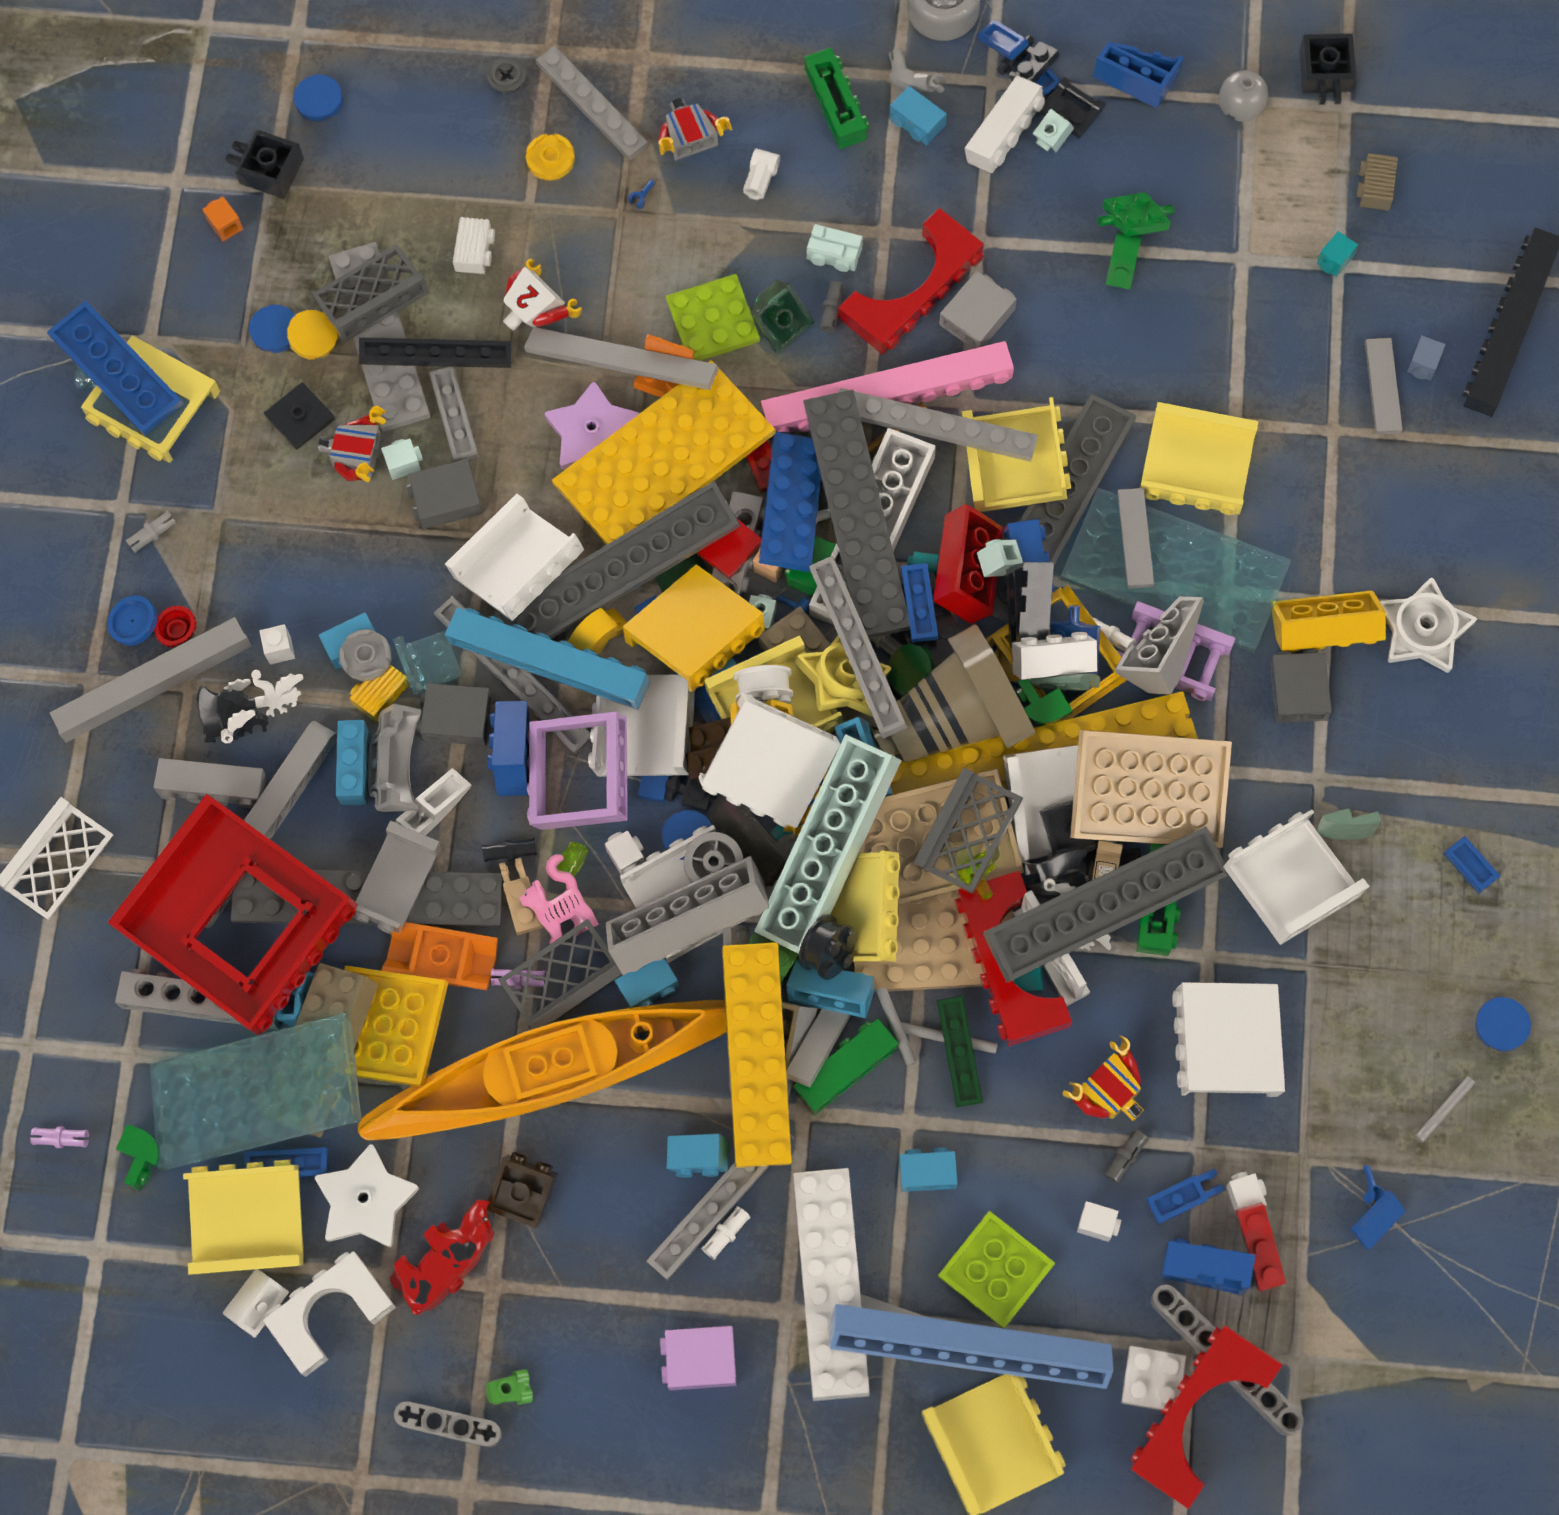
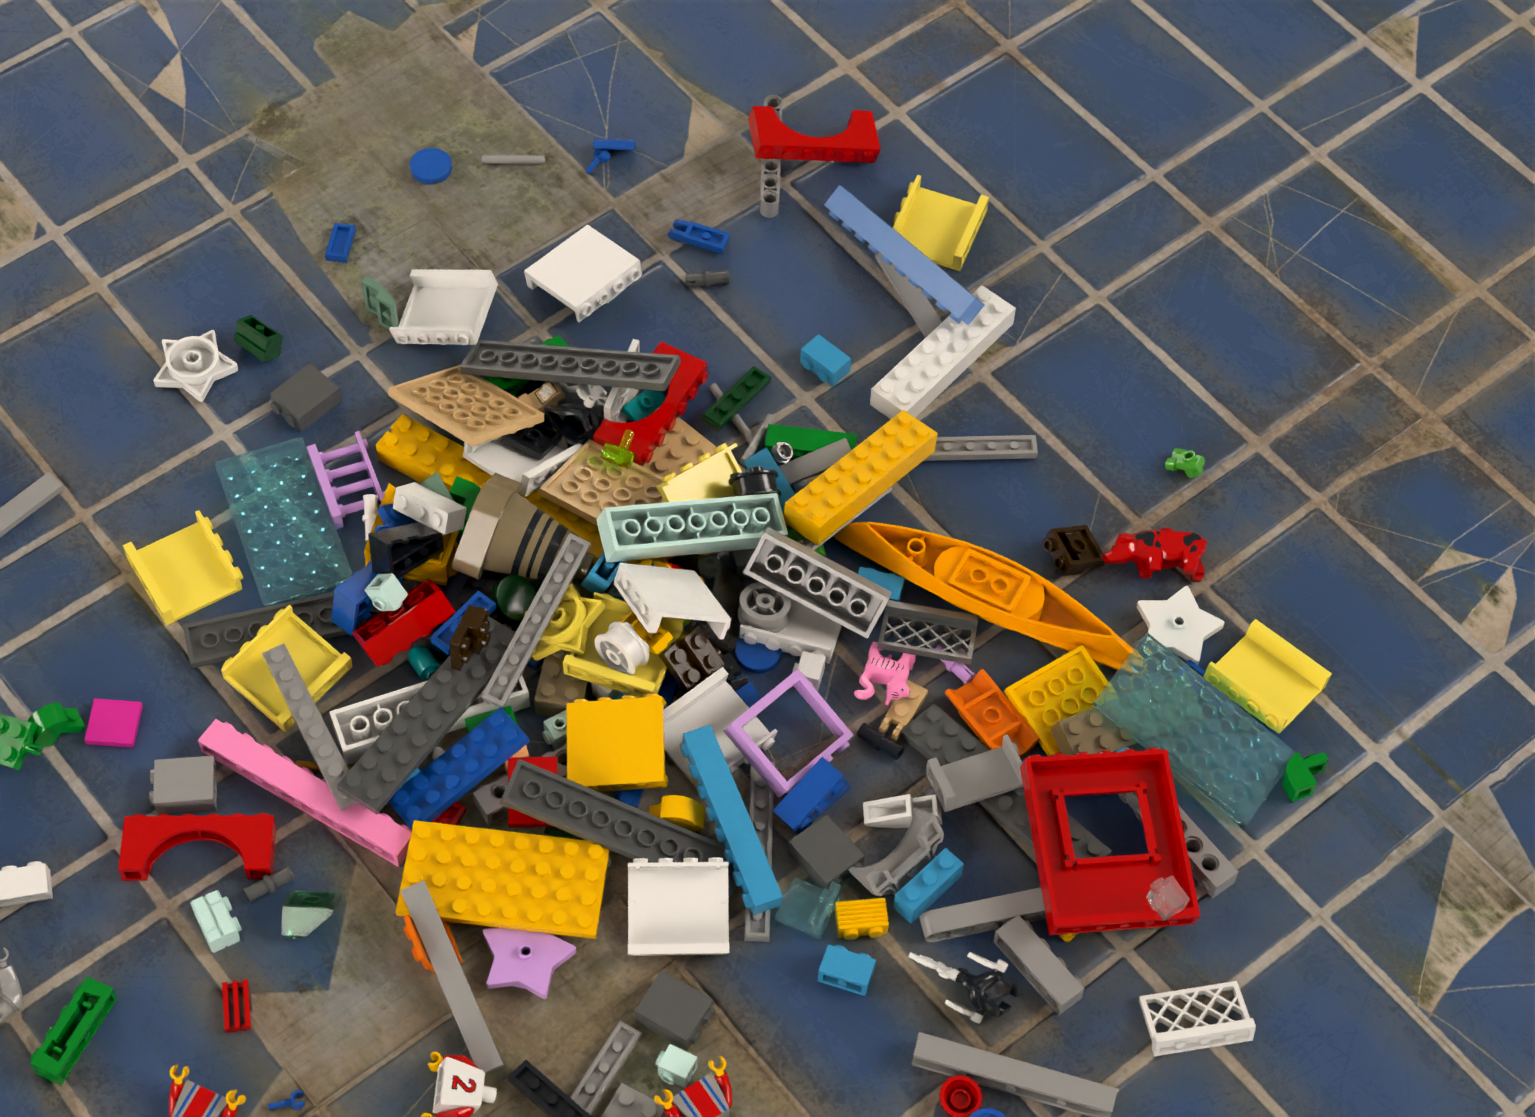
camera: 140 degrees left, 15 degrees down
lavender pin [30,1126,89,1149] -> none
white panel [223,1269,289,1338] -> none
white brick [259,624,295,665] -> none
white arch [263,1251,396,1377] -> none
light grey tile [339,629,392,681] -> none
light grey beam [394,1402,502,1447] -> none
clear neon green piece [557,841,589,877] -> none
lavender brick [660,1326,736,1390] -> none
lime plate [665,274,760,361] -> none
dark azure brick [667,1134,729,1178] -> none
white pin [701,1206,751,1260] -> none
white piece [743,148,780,200] -> none
blue hand [776,594,810,615] -> none
dark azure brick [890,86,947,146] -> none
dark grey fence [913,767,1023,894] -> none
lime plate [938,1210,1055,1329] -> none
torso [1063,1035,1144,1121] -> none
white brick [1077,1201,1121,1242] -> none
light grey wedge [1115,596,1204,694] -> none
light grey tile [1117,488,1154,589] -> none
white plate [1121,1346,1186,1411] -> none
blue wedge [1160,1238,1255,1296] -> none
white brick [1226,1172,1267,1216] -> none
red plate [1235,1202,1287,1292] -> none
yellow slope [1271,591,1386,652] -> none
none -> dark pink tile [84,698,143,748]
none -> red tile [222,979,252,1033]
none -> dark green brick [234,315,283,362]
none -> dark brown plate [449,605,491,671]
none -> light grey plate [771,442,793,464]
none -> clear brick [1146,875,1190,921]

